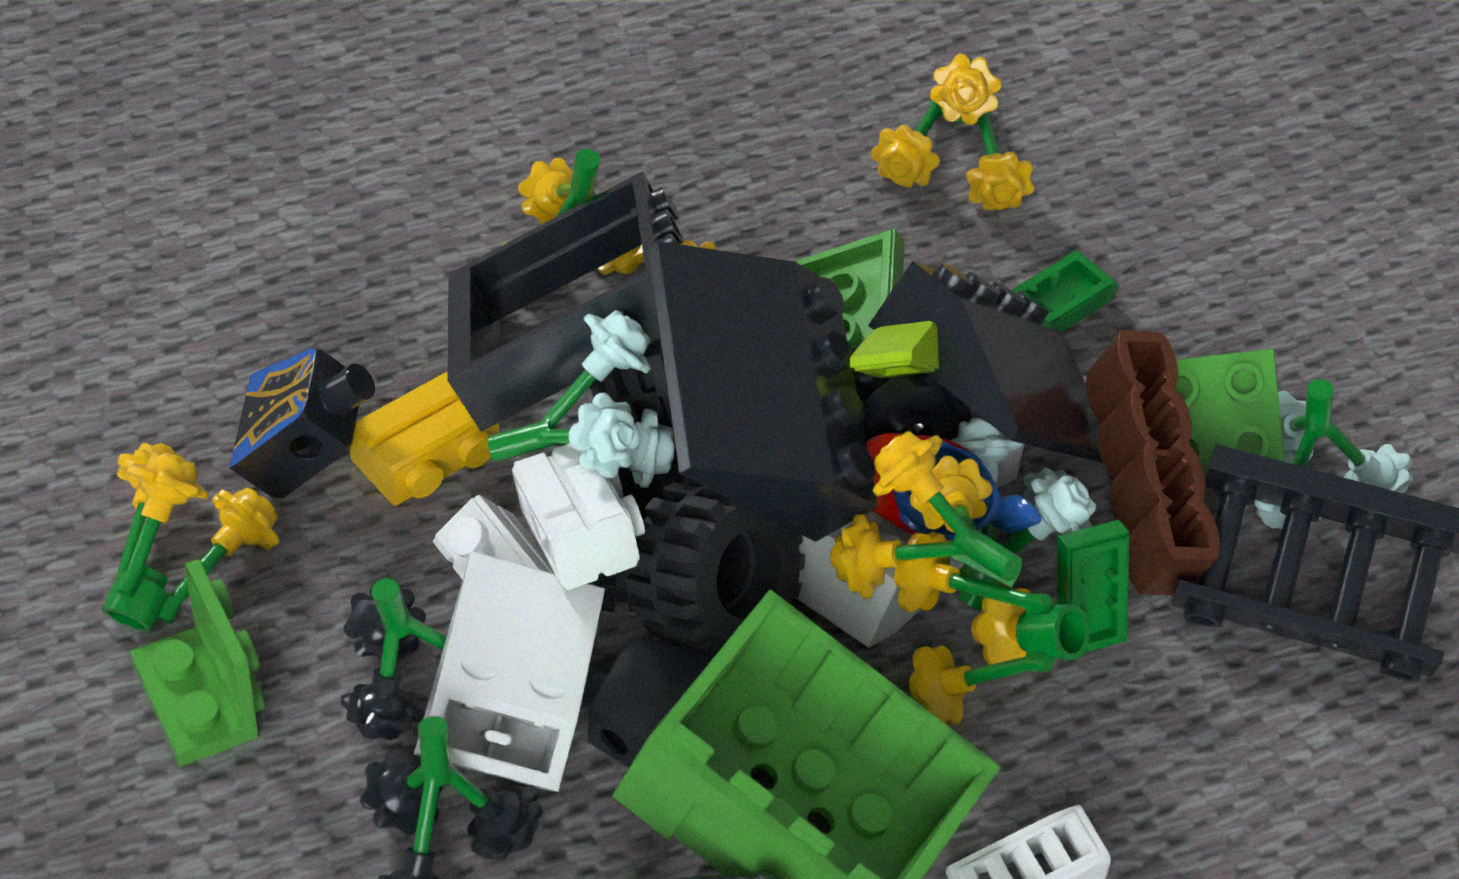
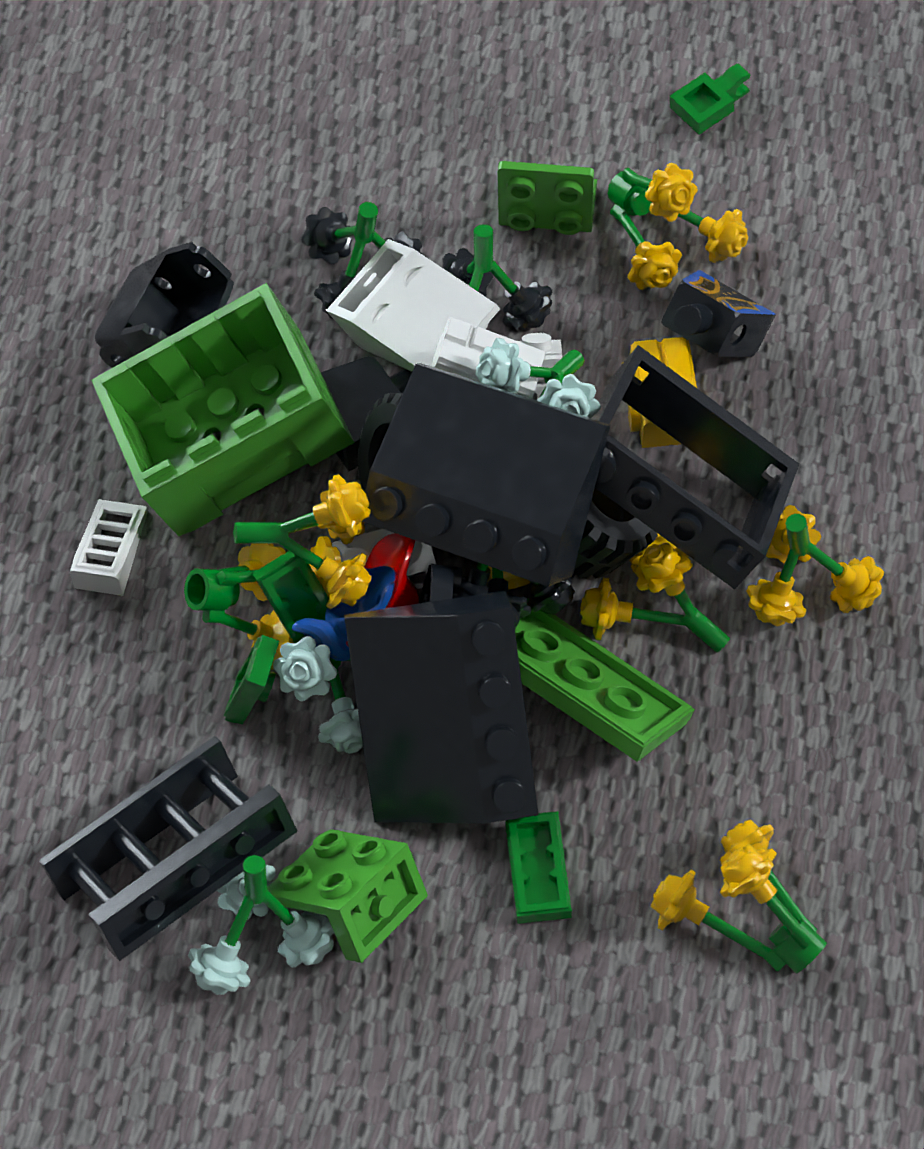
camera: 130 degrees right, 10 degrees up
lime slope [850,321,939,378] -> none
copper brick [1086,330,1220,595] -> none

